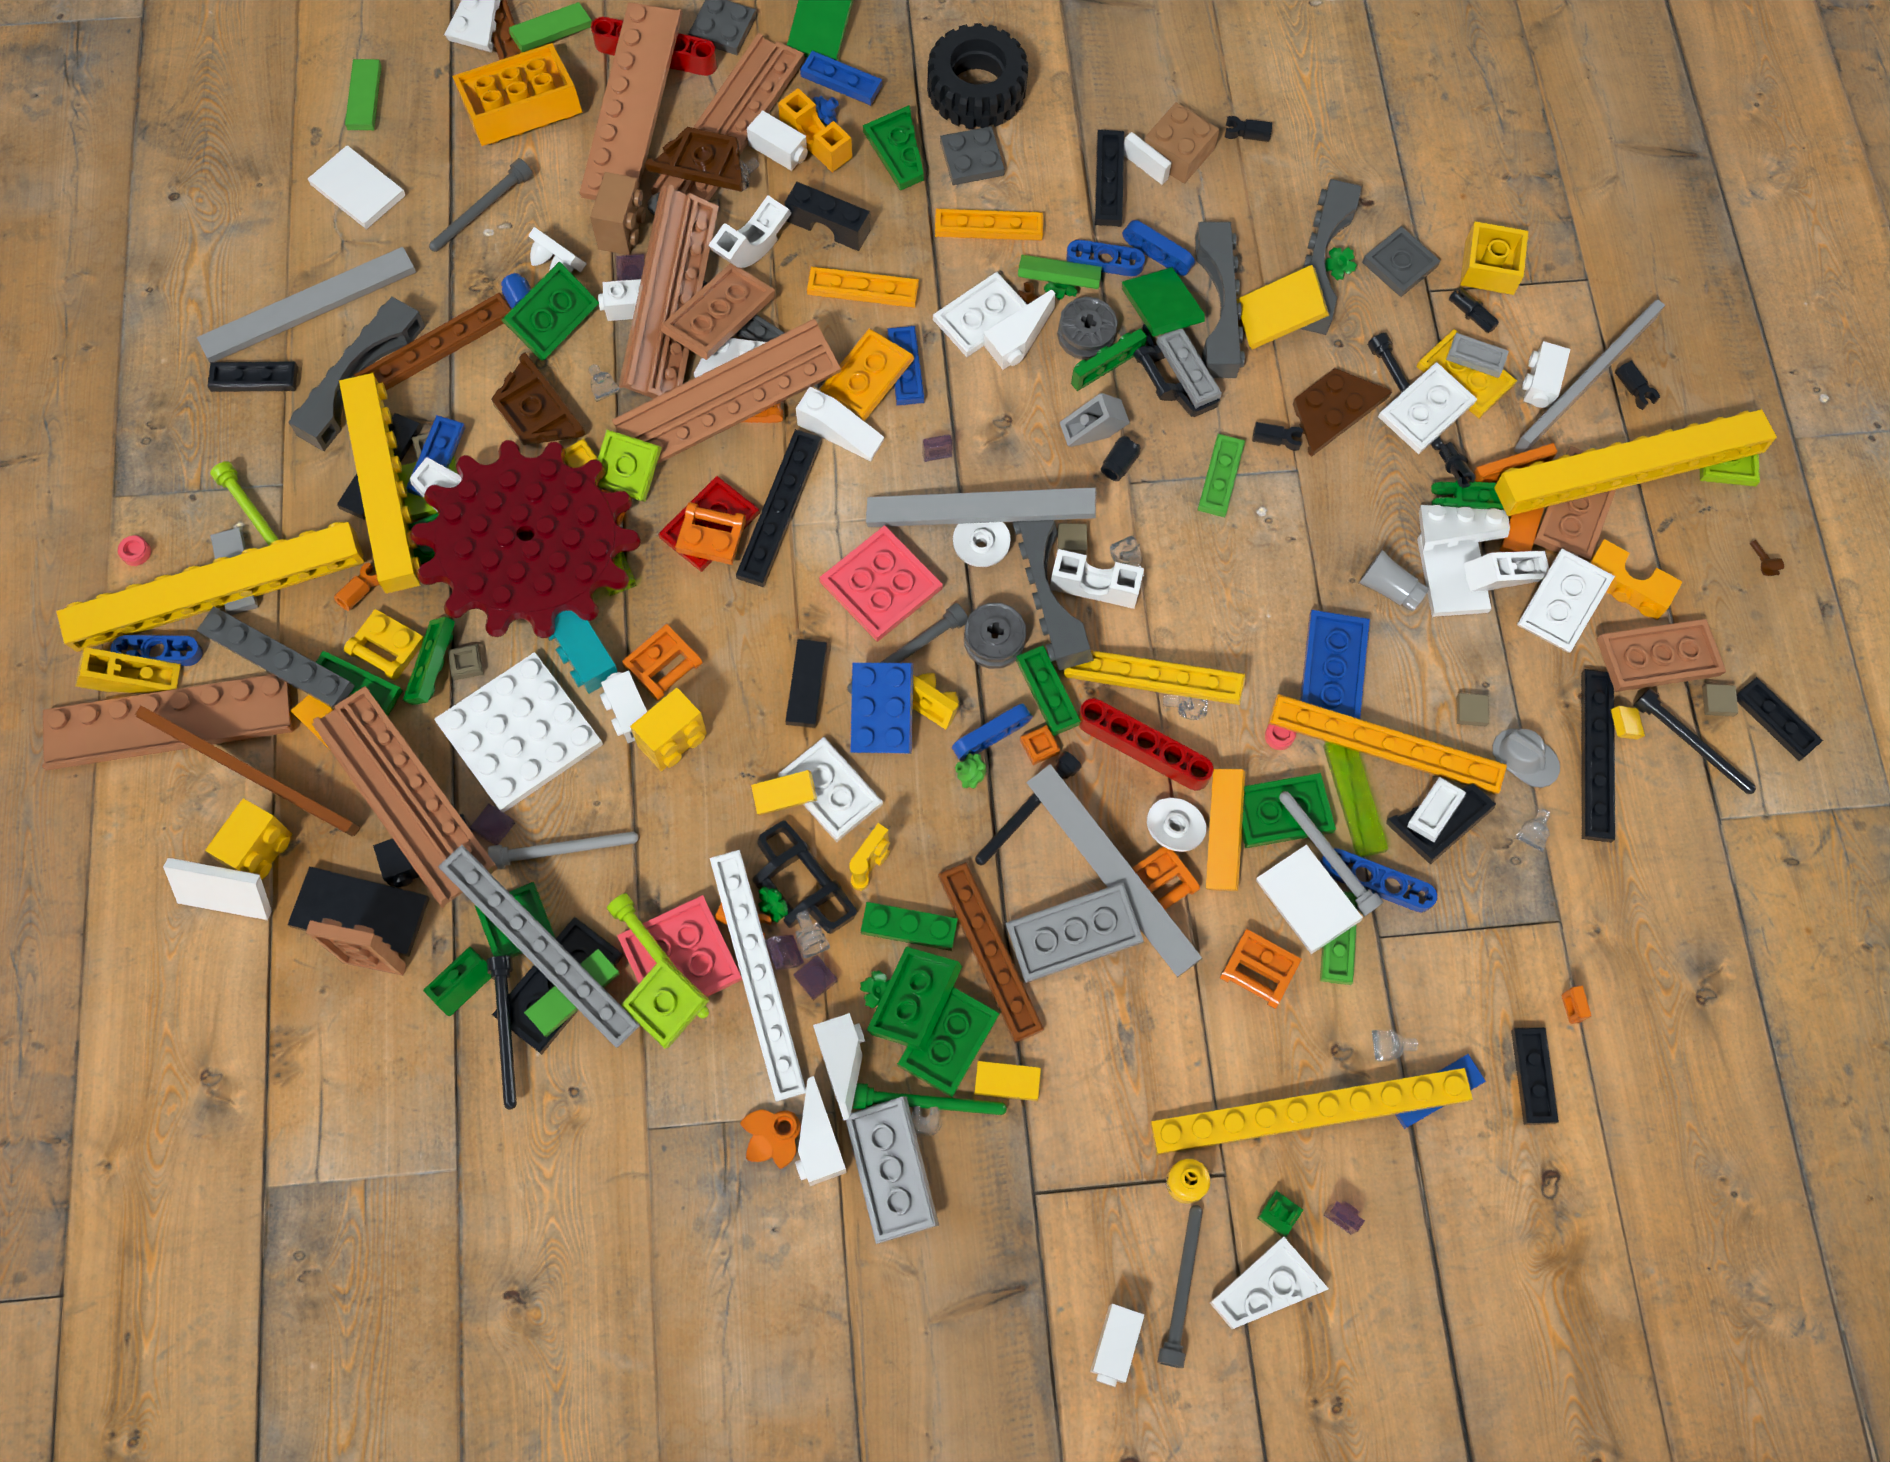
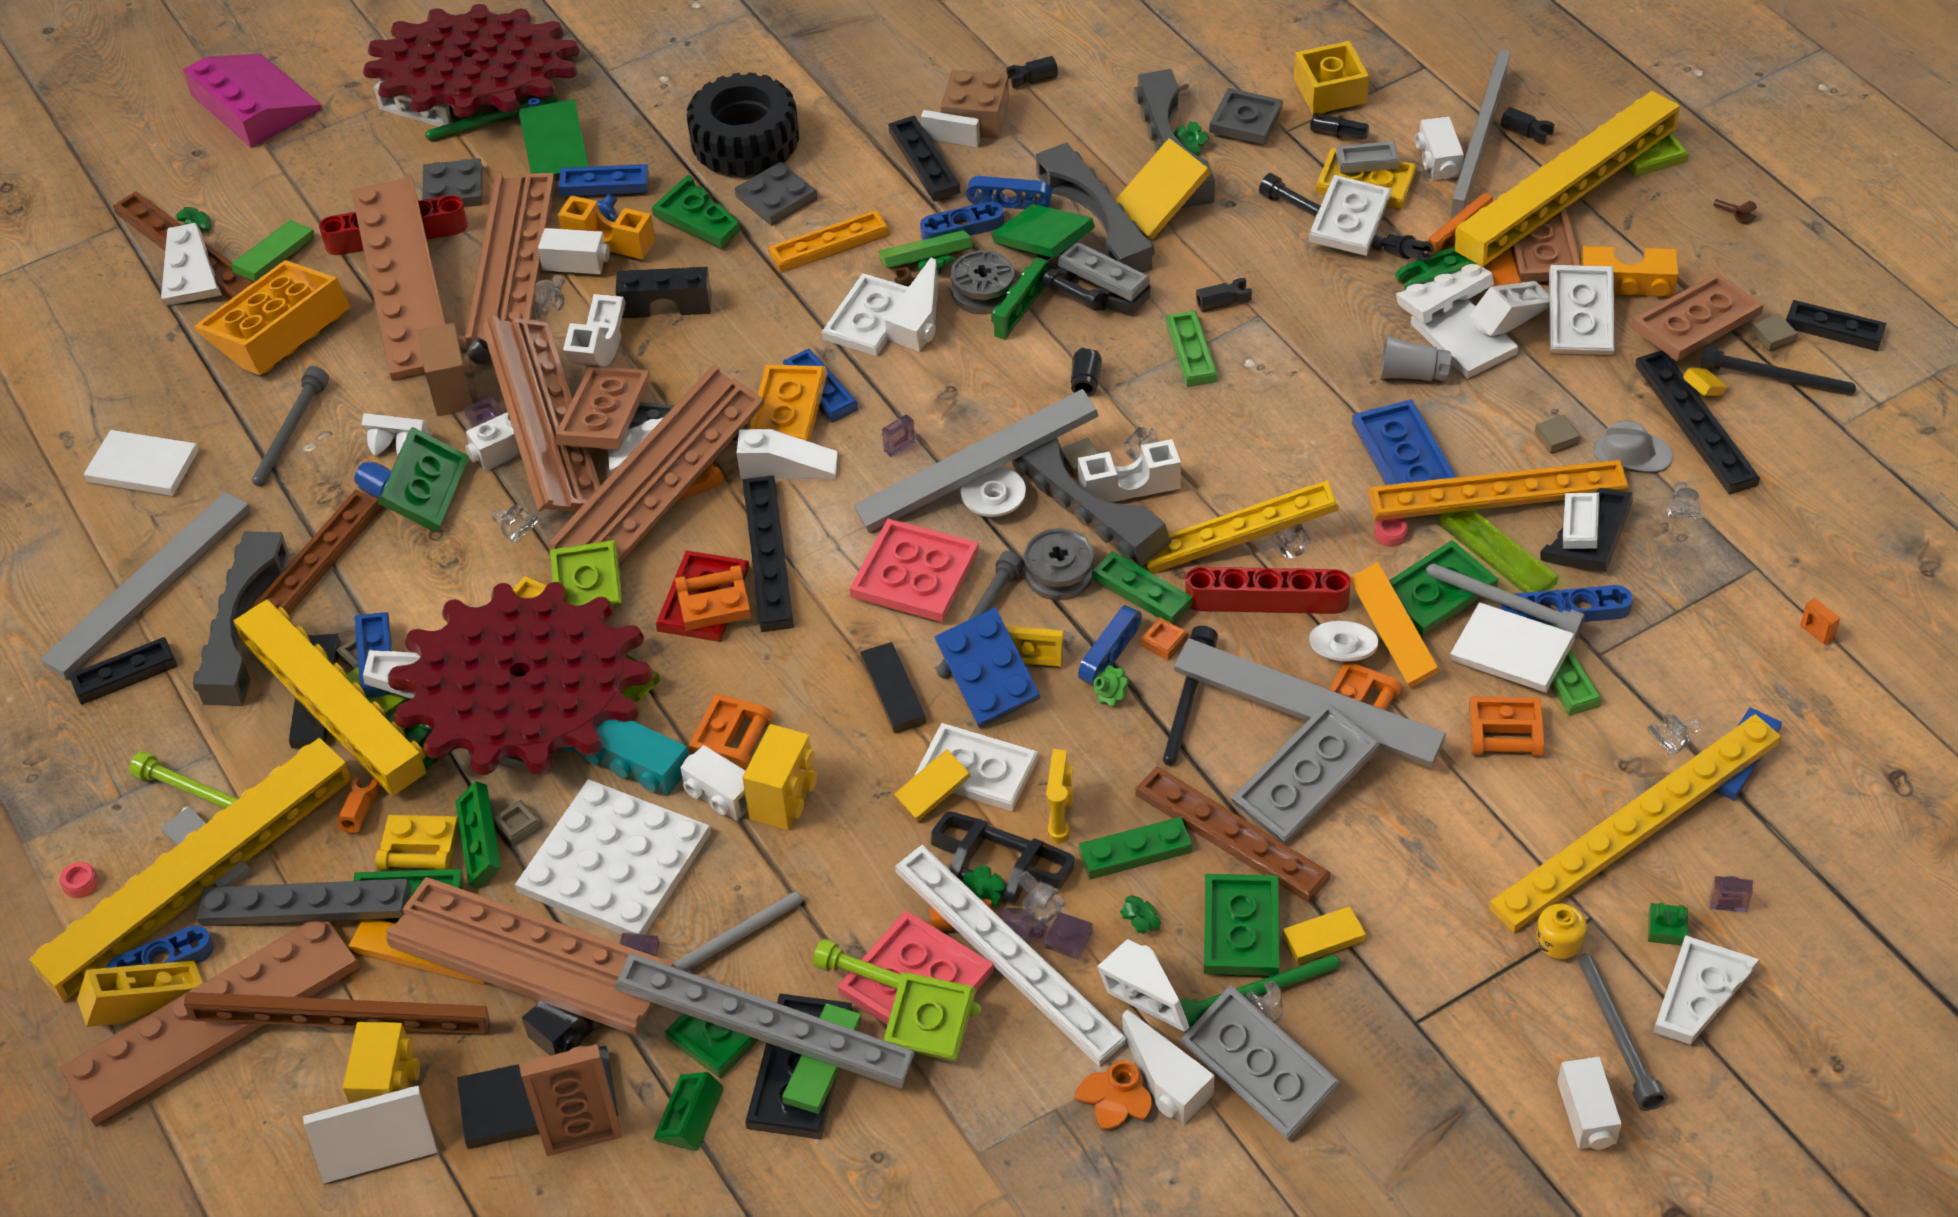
camera: 20 degrees left, 20 degrees down
bright green tile [345,59,382,131] -> none
black piece [487,956,517,1110] -> none
reddish brown wing [491,353,586,445] -> none
reddish brown wing [645,127,743,192] -> none
light orange tile [807,266,919,308] -> none
green plate [867,947,963,1051] -> none
light grey slope [1060,393,1130,447] -> none
reddish brown wing [1293,368,1392,457] -> none
black tile [1511,1027,1559,1125] -> none

